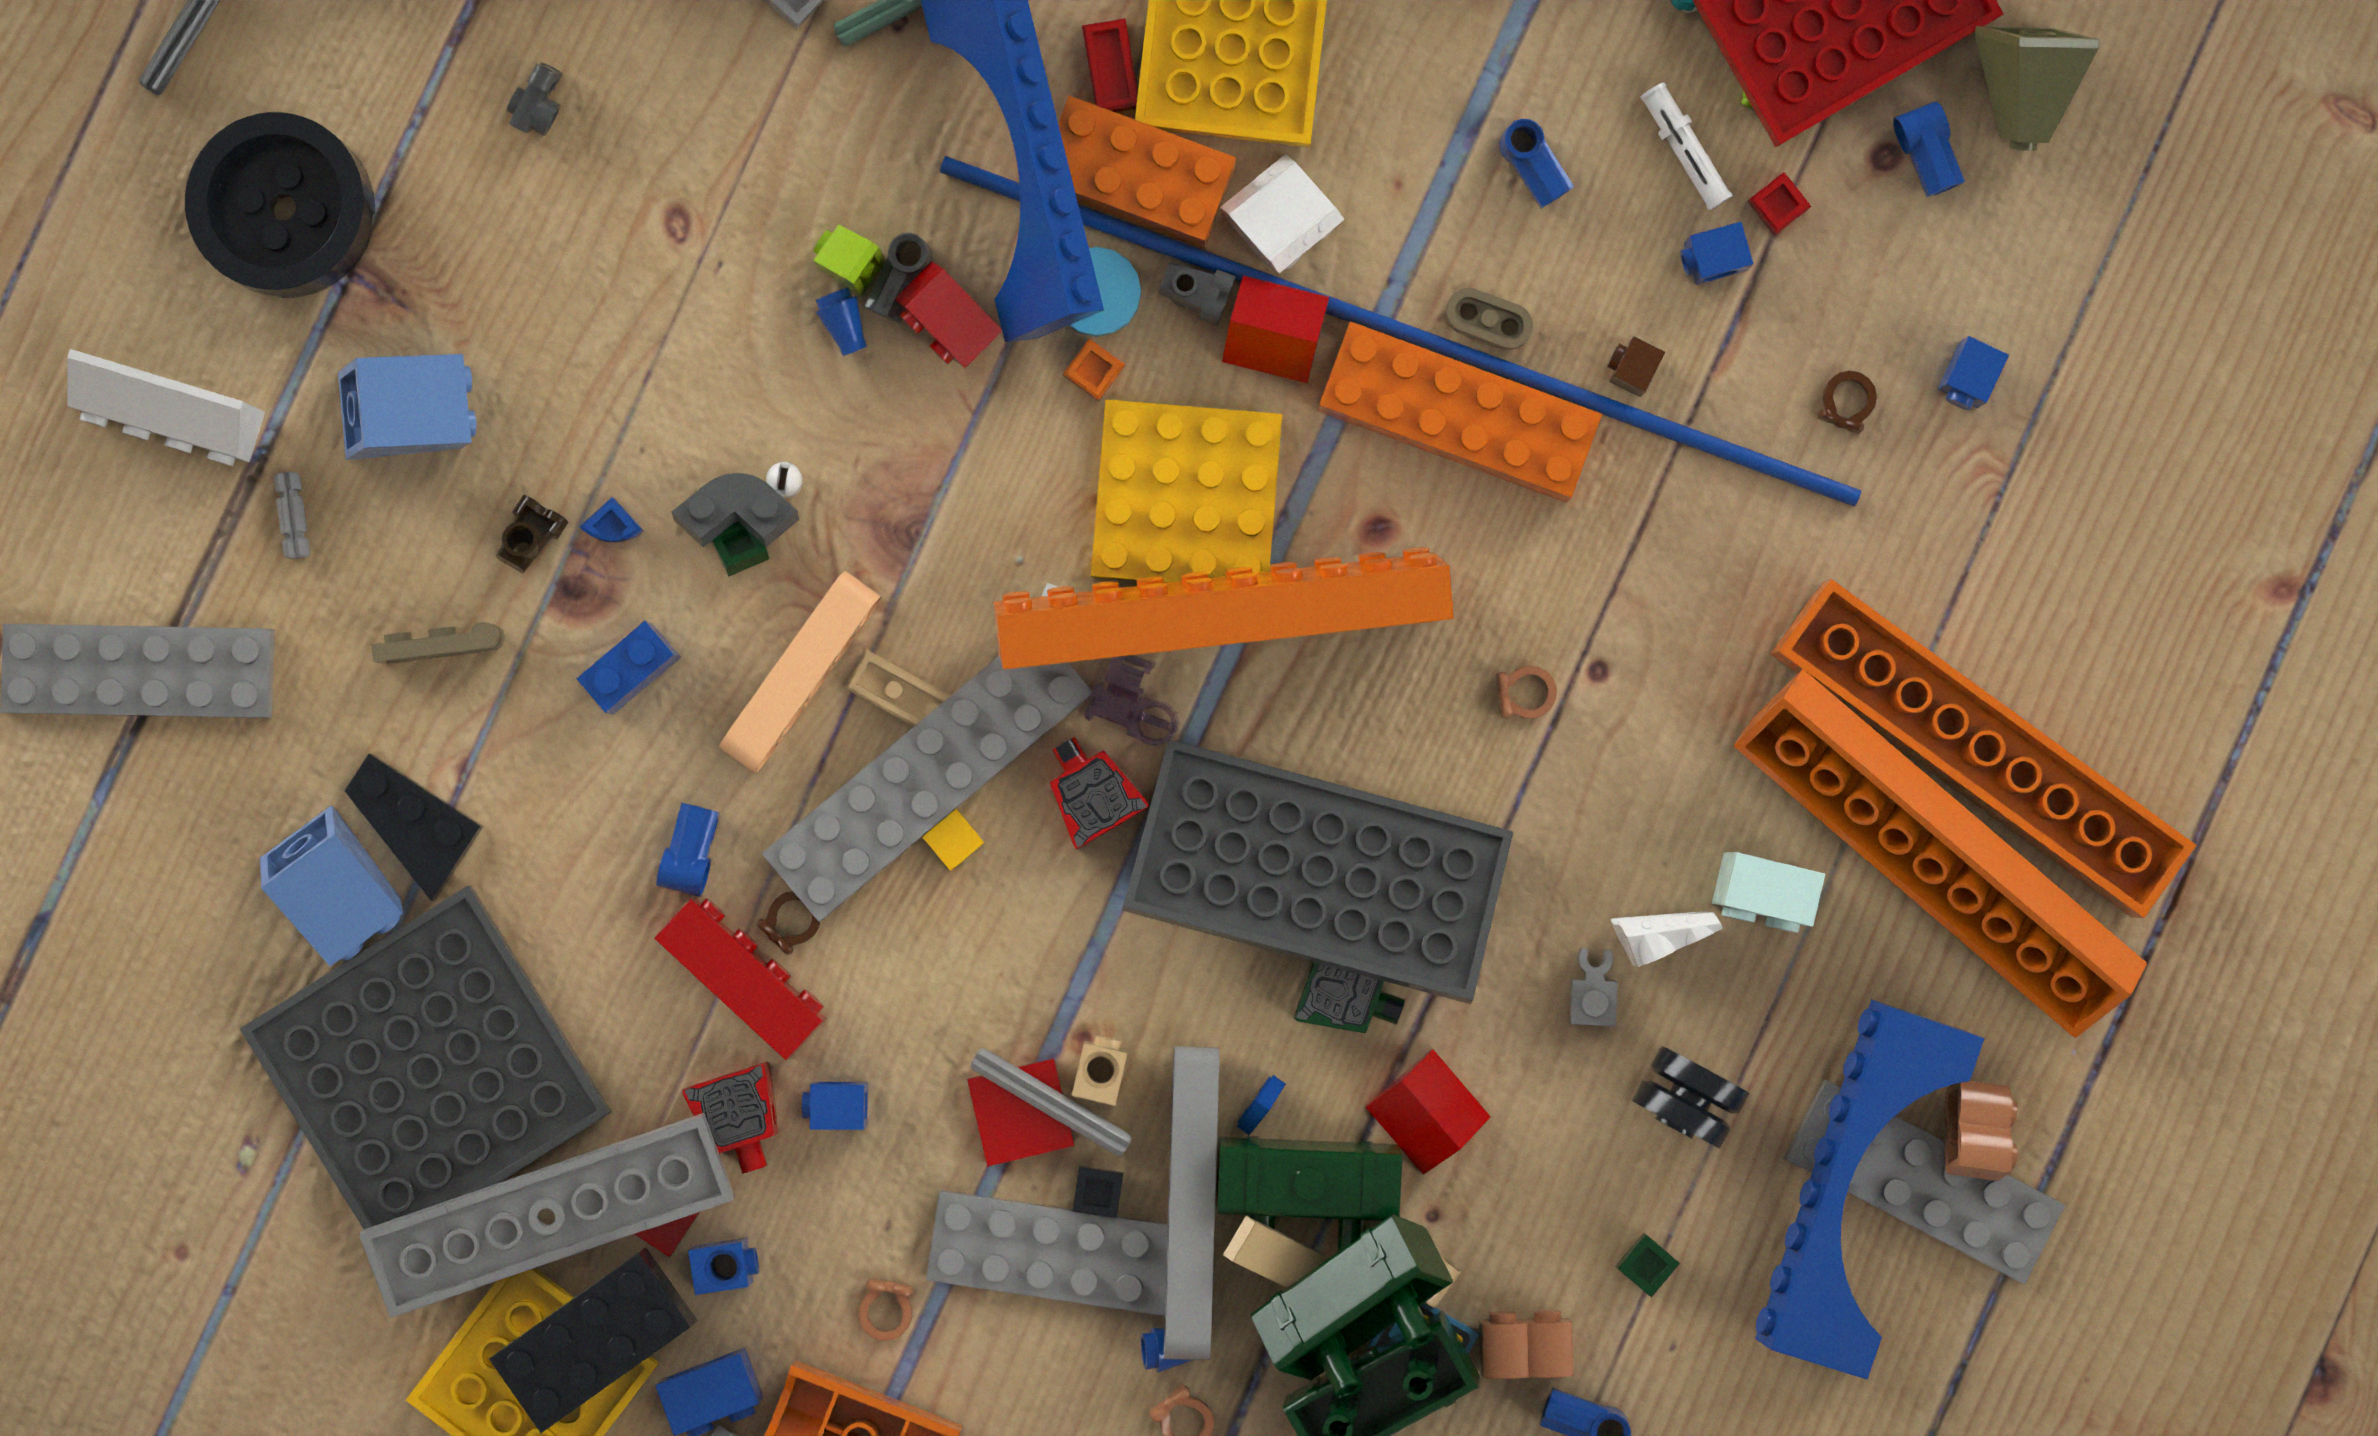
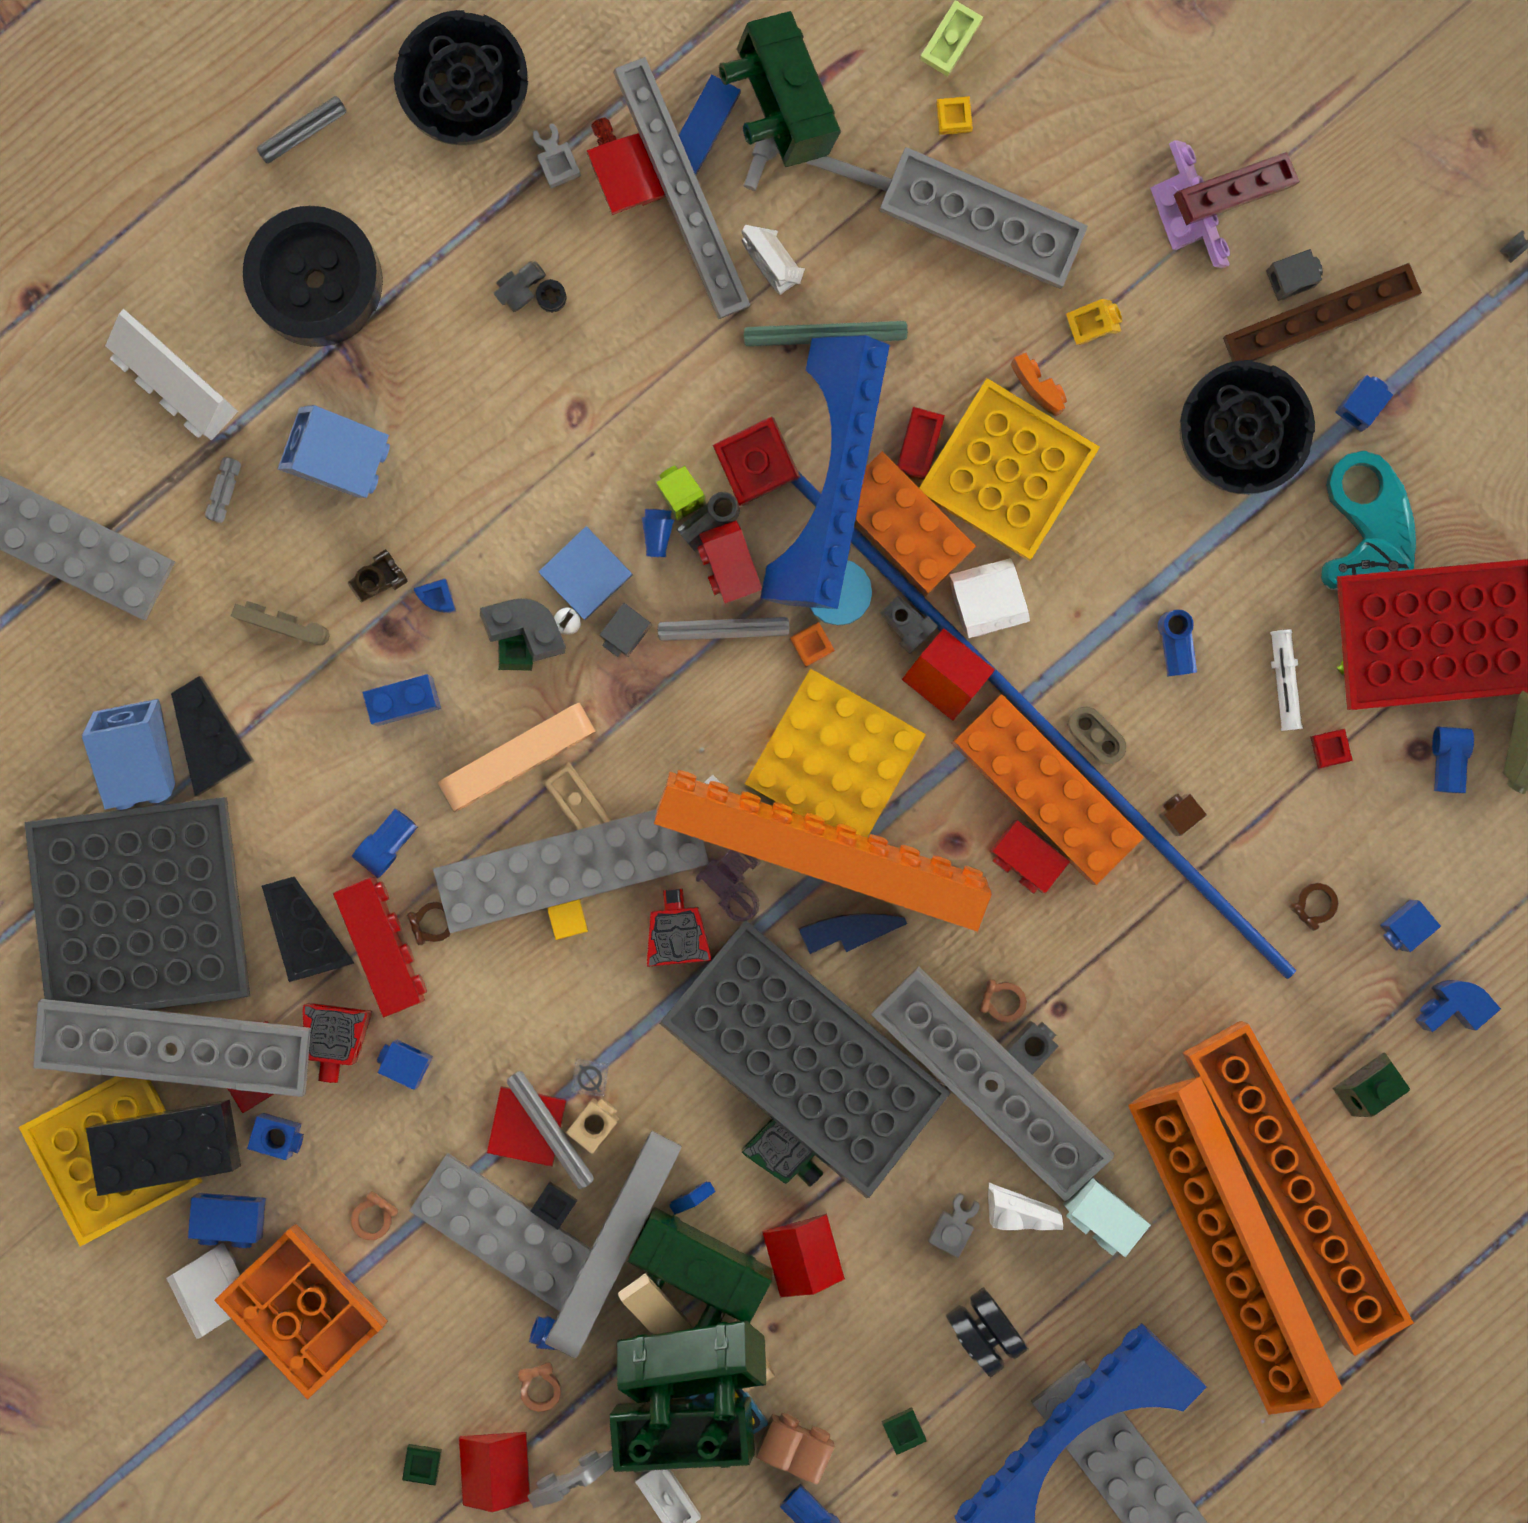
camera: 20 degrees right, 0 degrees up
blue brick [1680,222,1754,285] -> none
nougat brick [1944,1081,2018,1181] -> none
none -> black wing [262,876,354,982]
none -> black bush [536,279,567,313]
none -> medium blue tile [538,526,633,620]
none -> clear tile [571,1059,609,1097]
none -> dark grey brick [600,603,652,657]
none -> light grey axle [658,617,789,641]
none -> red tile [713,416,801,506]
none -> dark blue slope [798,913,907,954]
none -> light grey piece [871,966,1114,1202]
none -> red brick [989,820,1070,894]
none -> dark grey brick [1005,1021,1059,1075]
none -> dark green torso [1333,1052,1410,1117]
none -> blue brick [1415,980,1501,1032]

